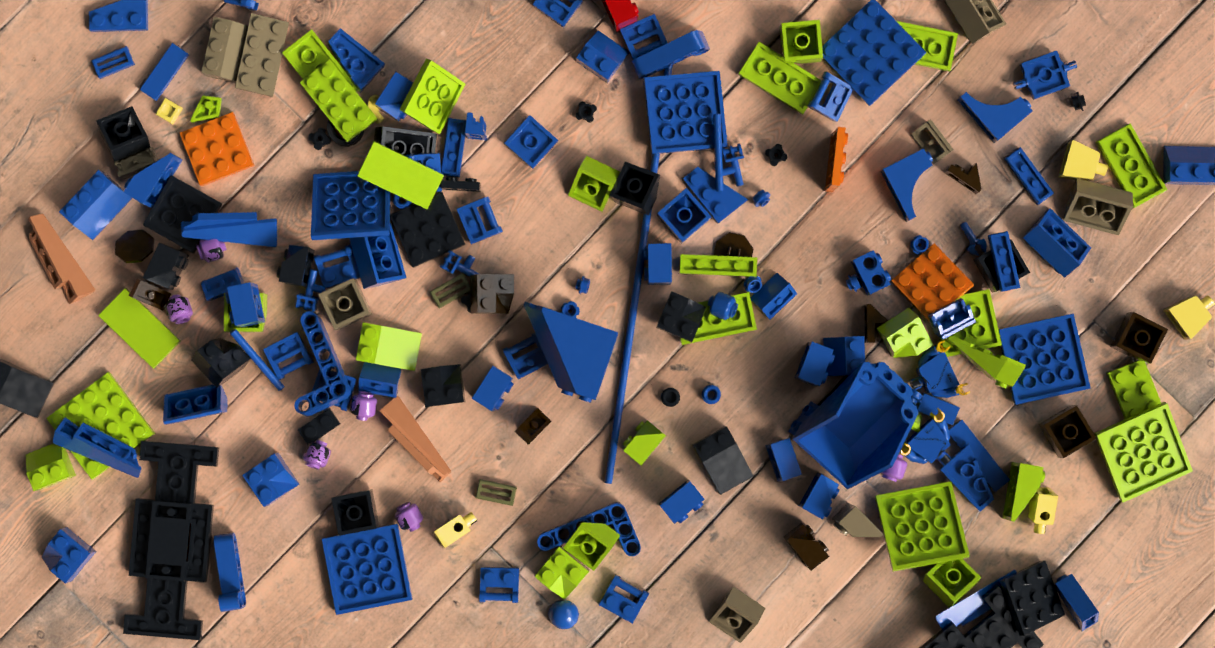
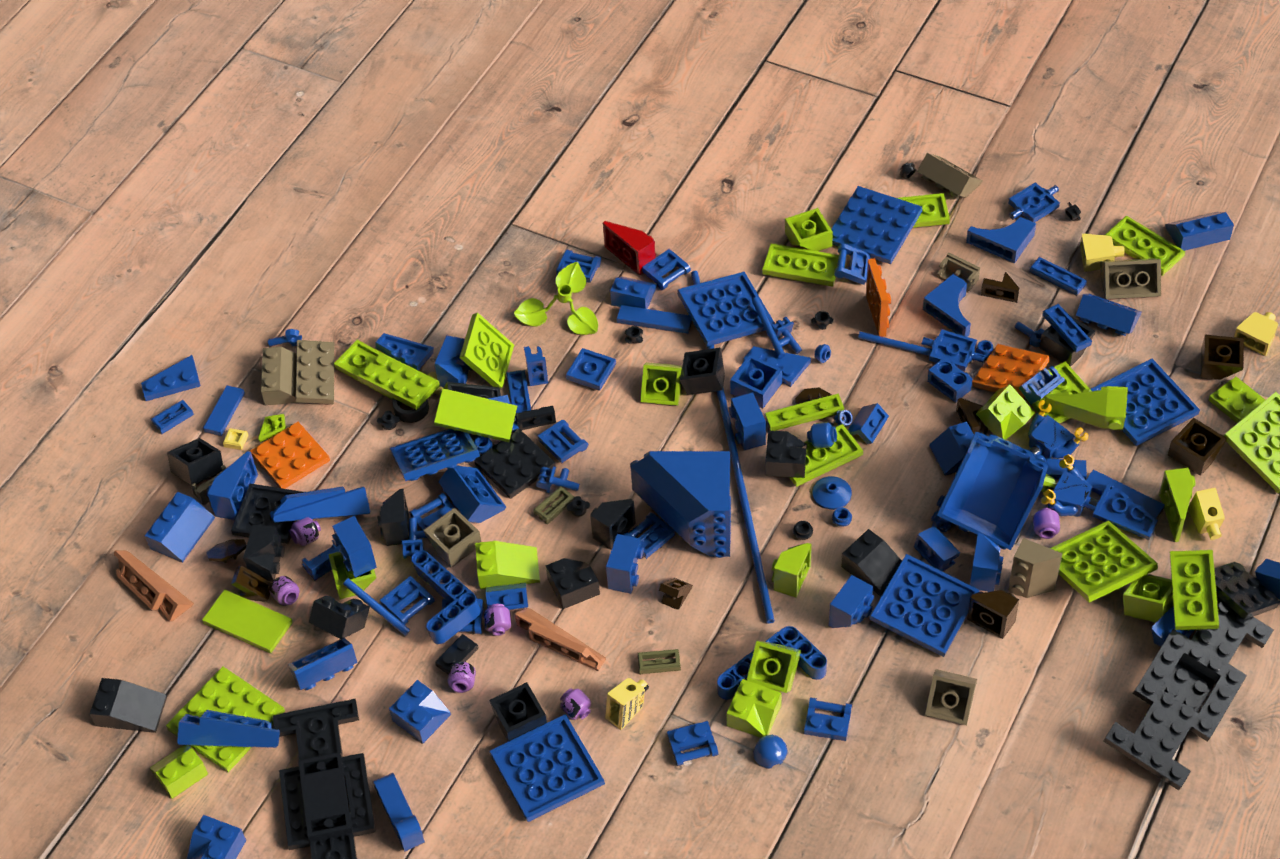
camera: 15 degrees left, 35 degrees down
dark brown slope [470,274,514,314] -> none
blue beam [632,30,710,79] -> none
blue slope [795,342,835,386] -> none
blue plate [846,274,862,292] -> none
none -> lime plant [514,262,598,335]
none -> black slope [590,499,636,550]
none -> blue tile [617,305,692,334]
none -> blue dish [812,476,852,510]
none -> blue bar [858,331,932,356]
none -> blue plate [870,554,980,657]
none -> blue plate [922,329,985,372]
none -> lime plate [1170,550,1219,630]

